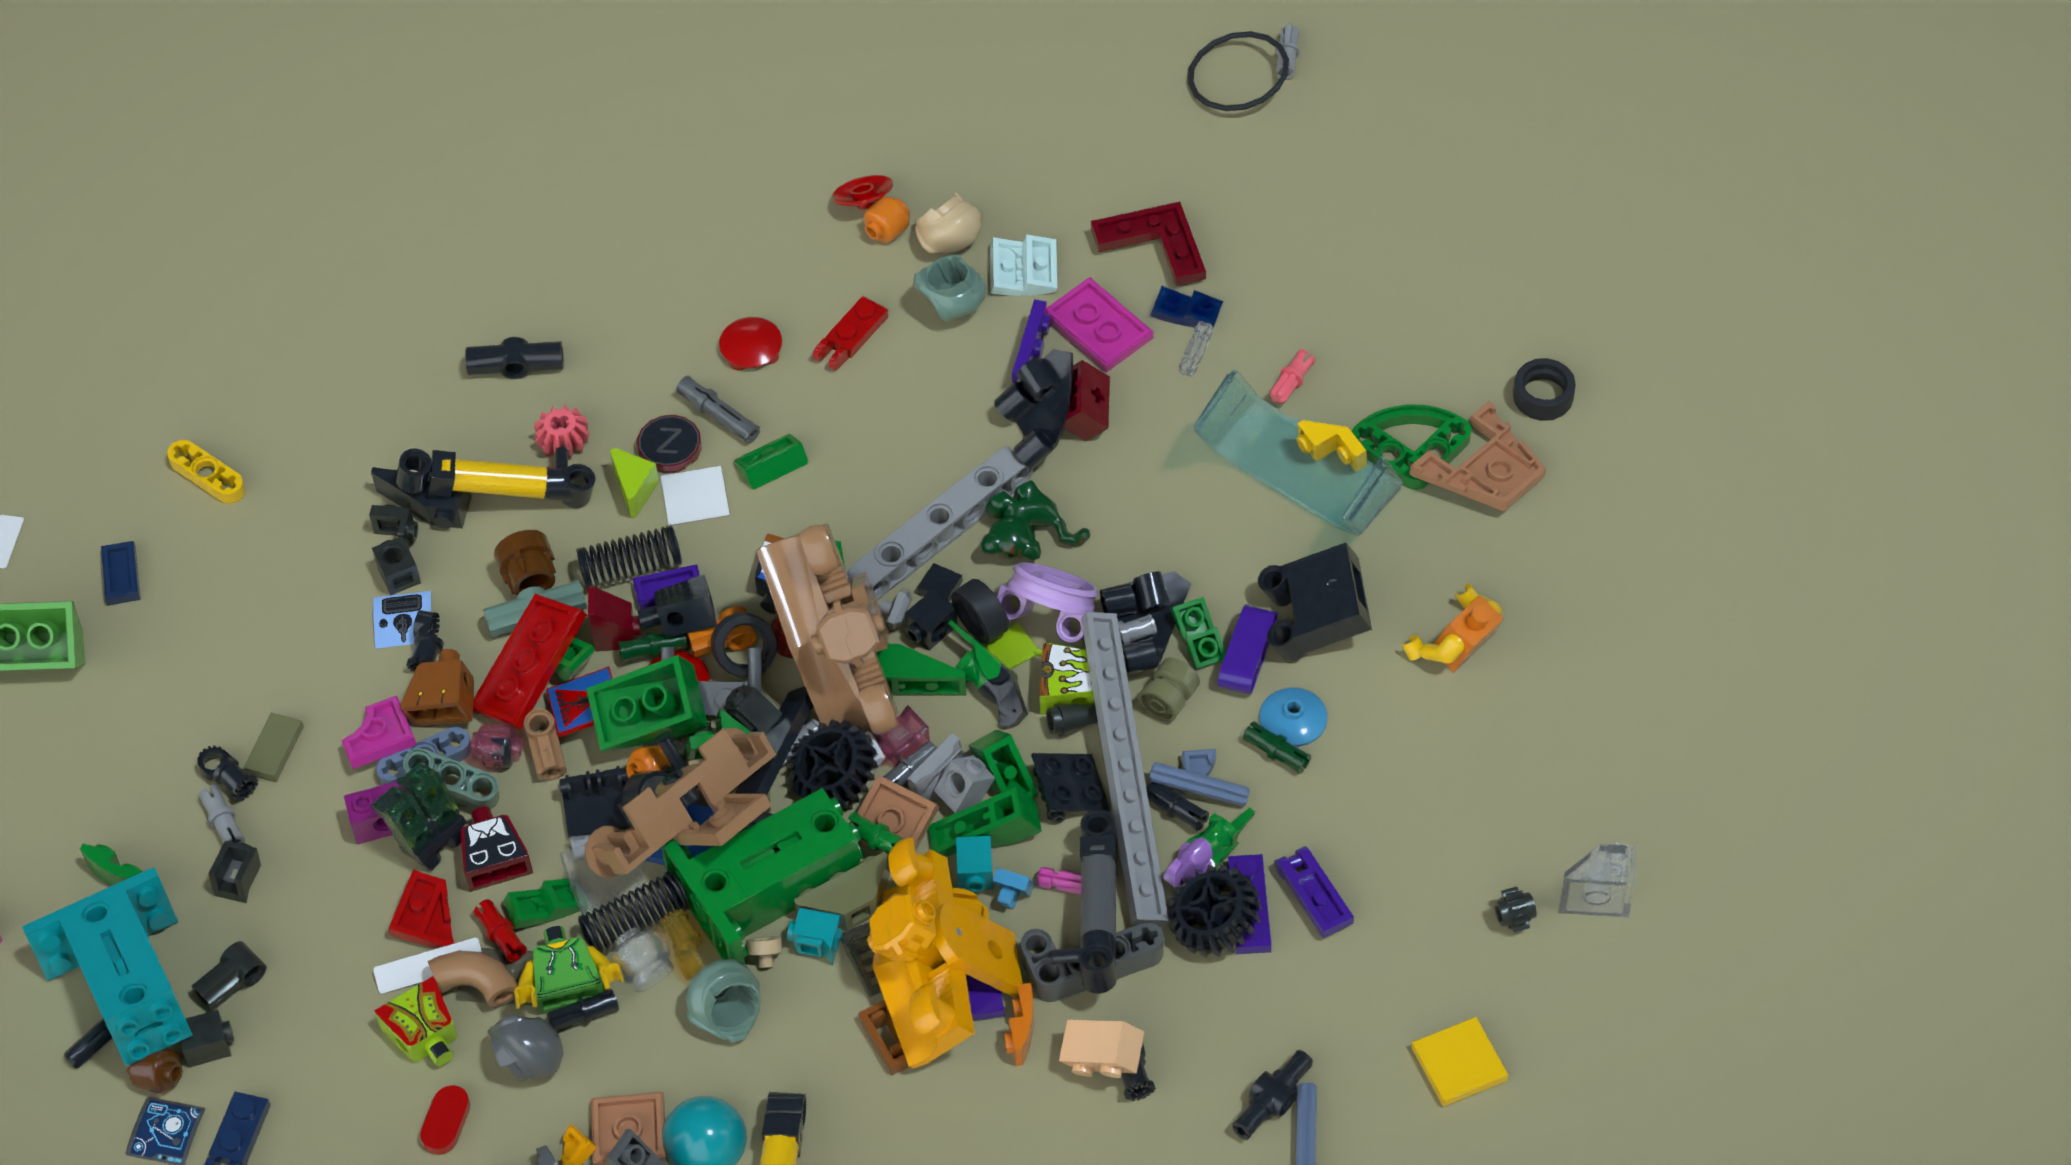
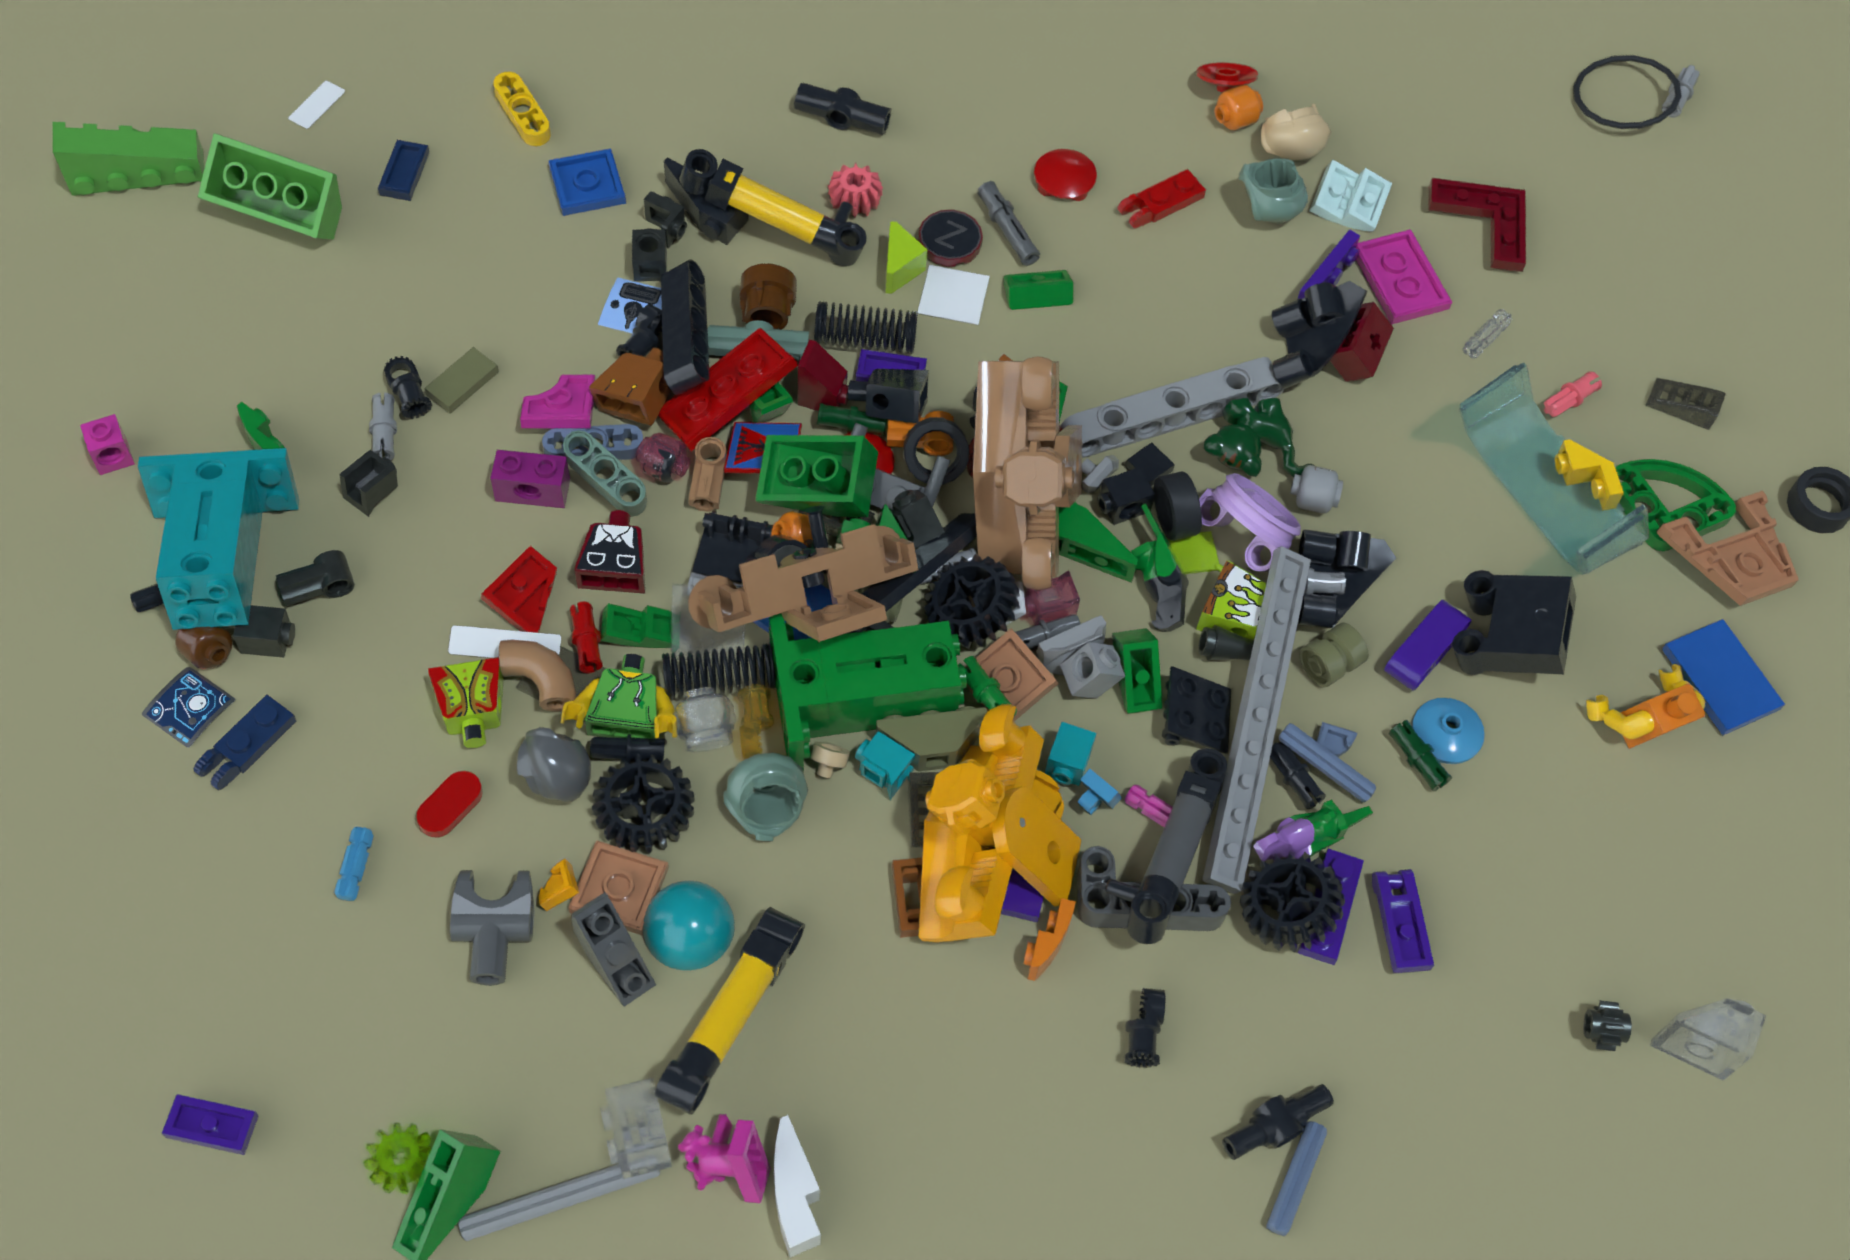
camera: 15 degrees right, 5 degrees up
clear green hips [370,762,467,870] -> none
green slope [929,787,1042,856] -> none
light nougat brick [1059,1020,1145,1078] -> none
clear blue slope [1150,286,1223,329] -> none
green slope [1170,597,1226,669] -> none
yellow tile [1411,1017,1509,1107] -> none
none -> blue tile [548,148,626,216]
none -> black gear [592,753,695,854]
none -> black beam [661,259,710,395]
none -> light grey head [1290,465,1343,514]
none -> clear smoke slope [1646,378,1726,430]
none -> blue tile [1662,619,1785,736]

